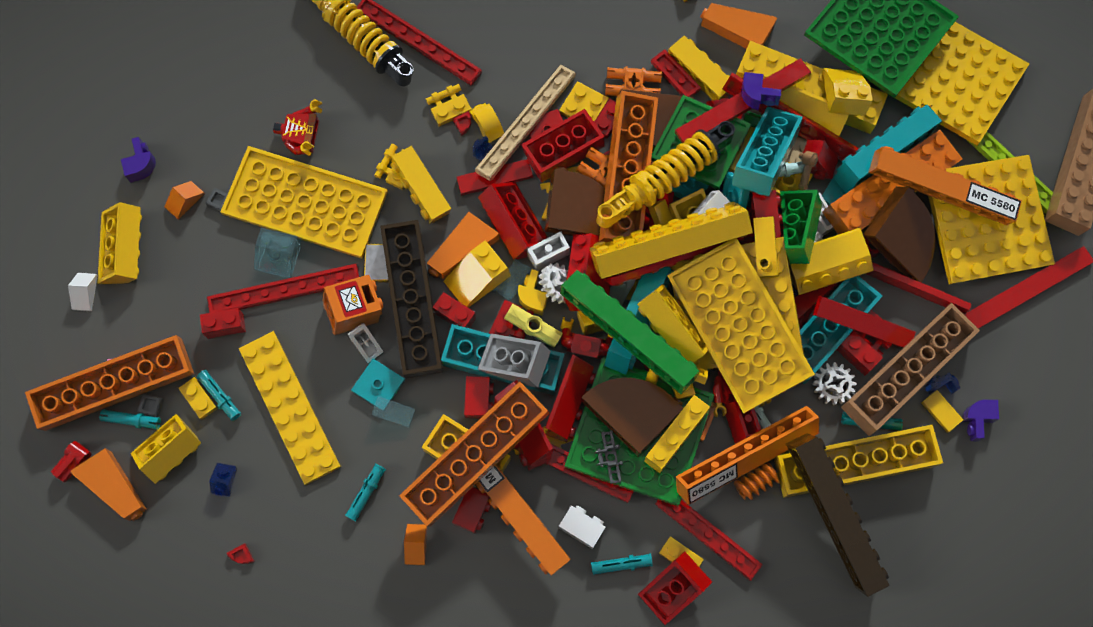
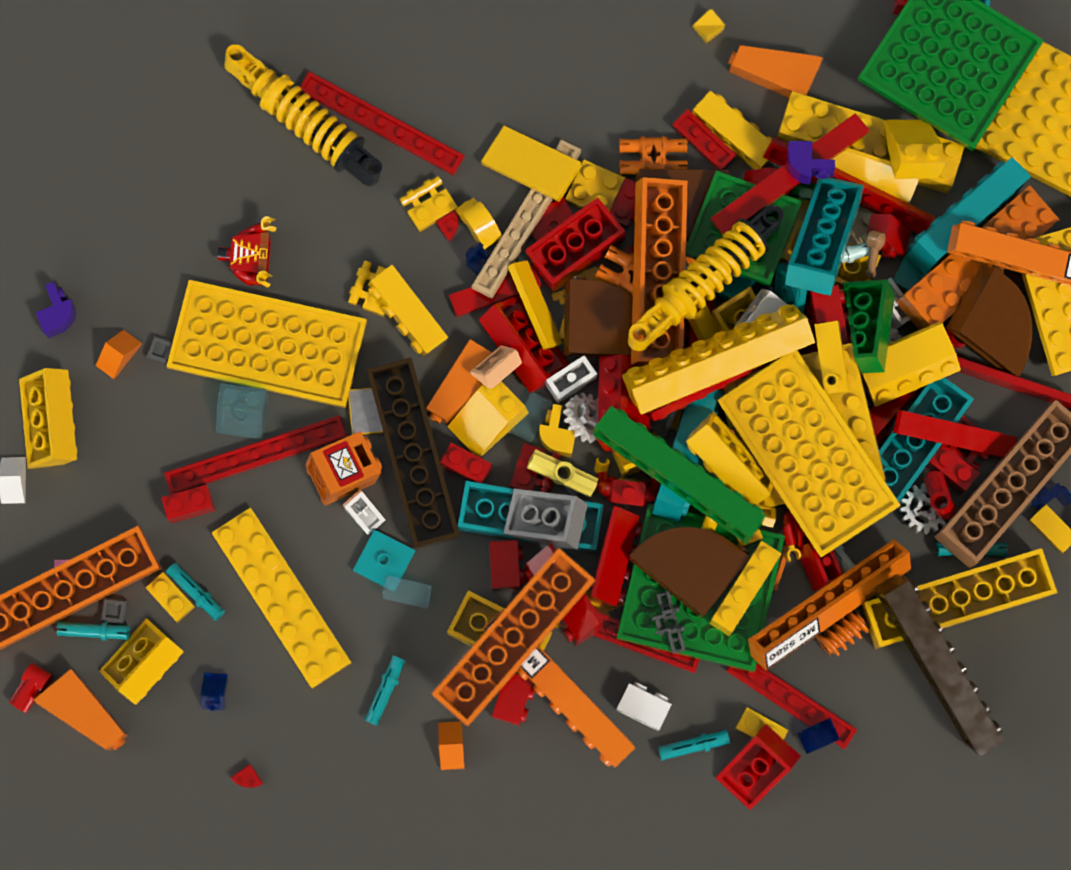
camera: 10 degrees left, 5 degrees up
none -> light nougat slope [470,345,522,389]
none -> yellow tile [481,126,582,202]
none -> yellow tile [508,260,563,350]
none -> clear blue bracket [797,718,840,754]
none -> red piece [923,471,956,520]

